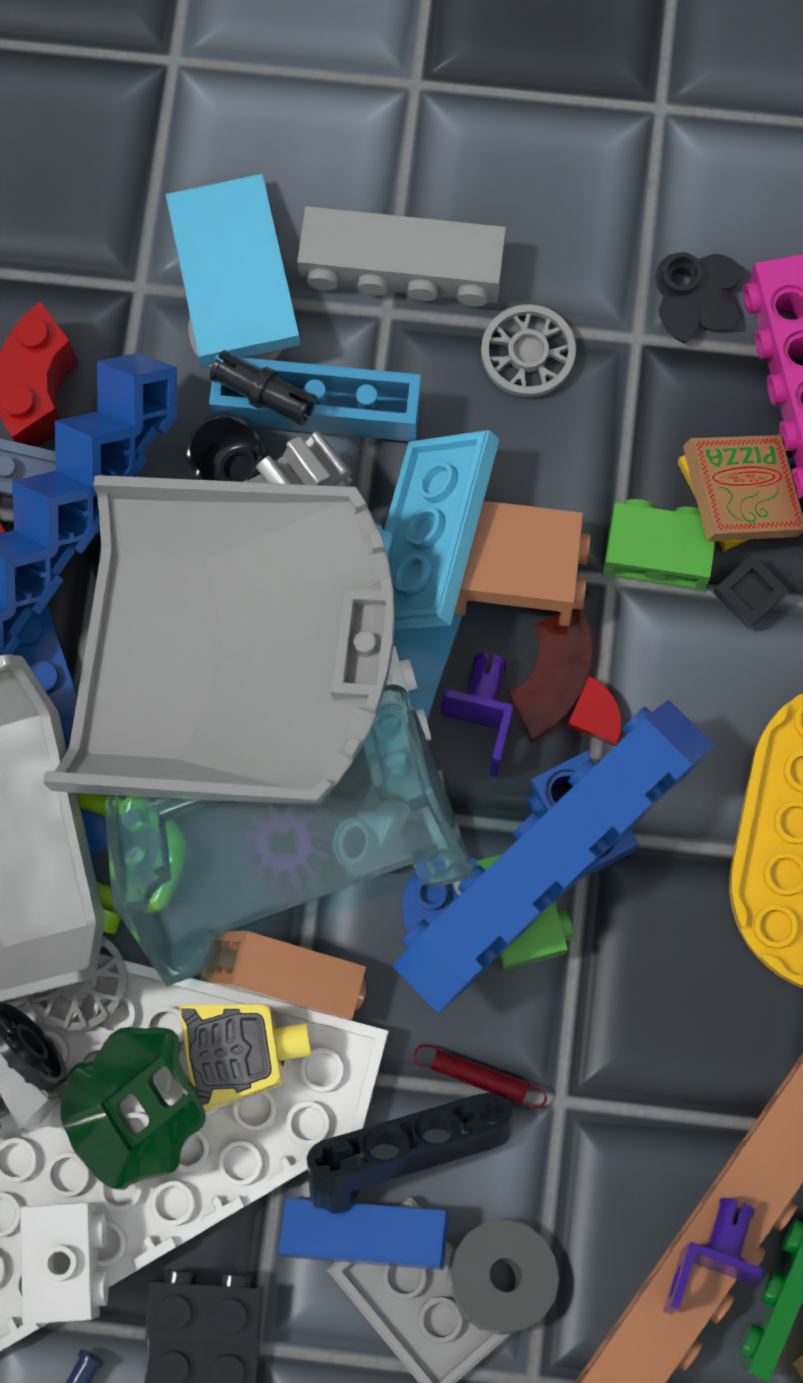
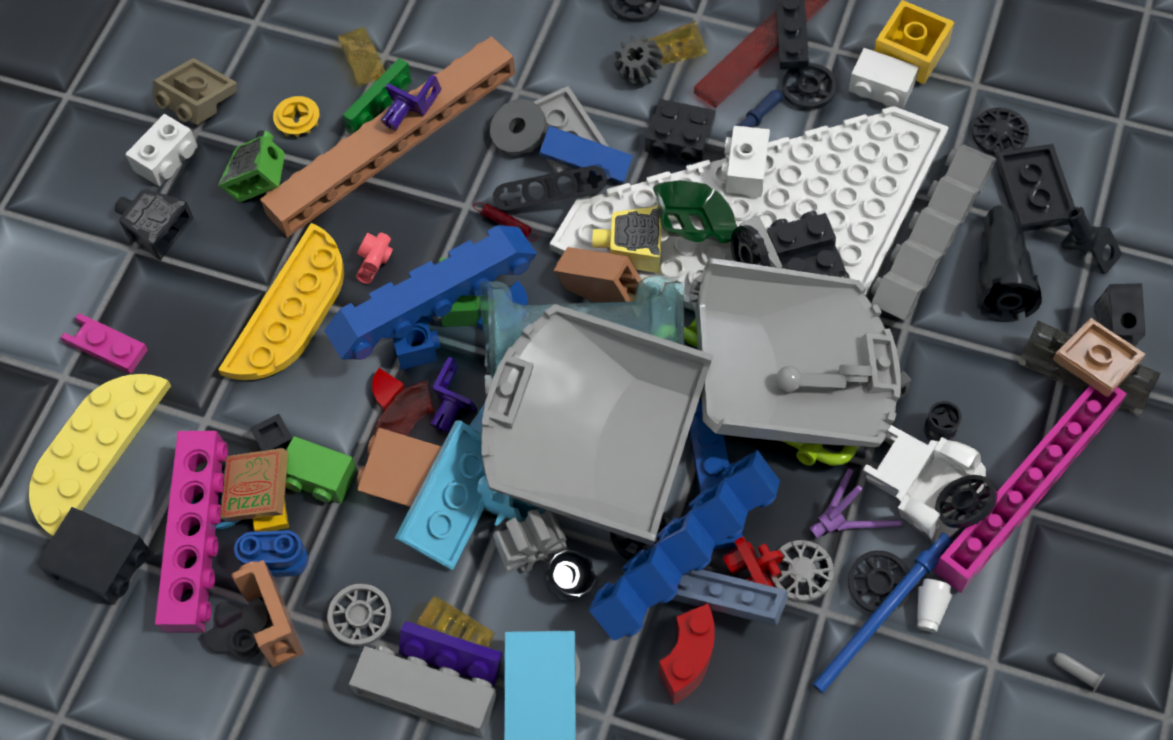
camera: 170 degrees left, 15 degrees down
black pin [209,350,317,426] -> none
dark azure brick [209,355,422,442] -> none
none -> nougat panel [232,560,305,668]
none -> blue brick [234,531,309,577]
none -> coral plate [356,232,393,284]
none -> dark purple plate [398,621,502,686]
none -> clear yellow slope [417,596,495,647]

